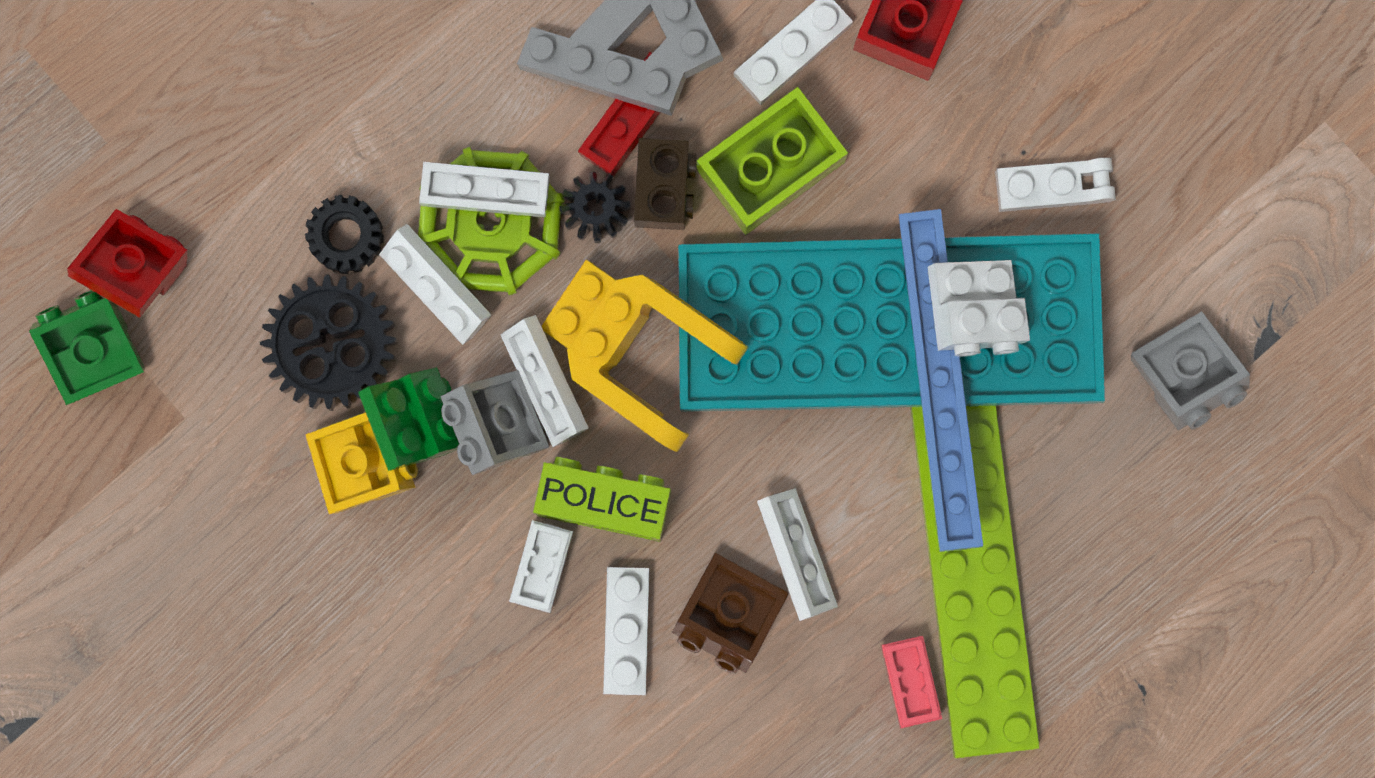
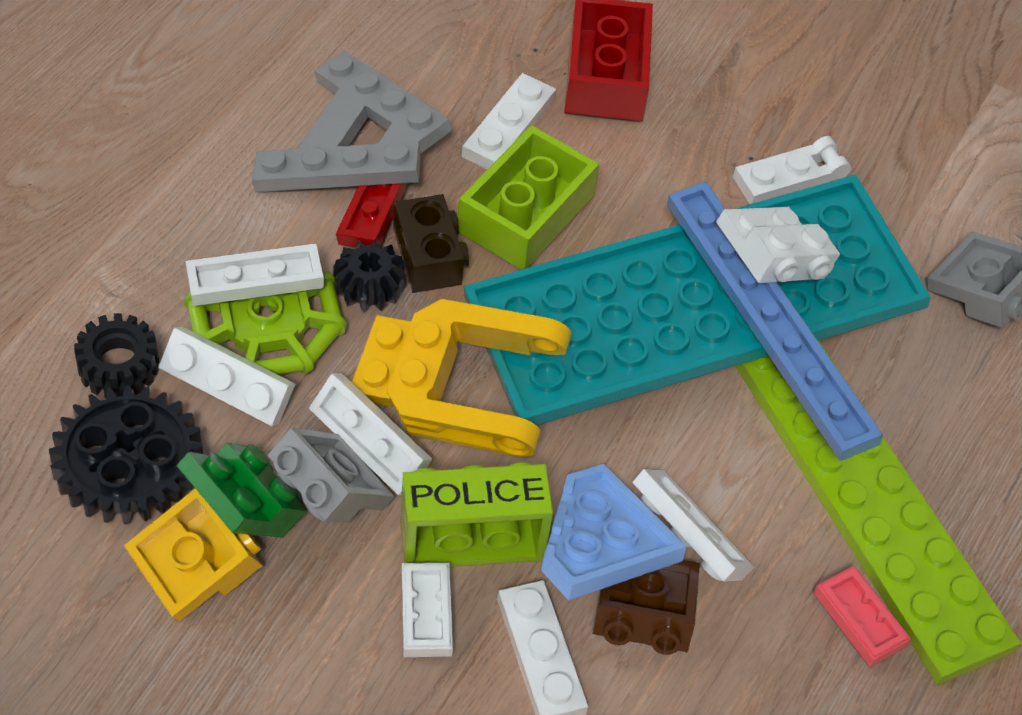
camera: 25 degrees left, 30 degrees down
none -> light blue plate [541,464,687,601]

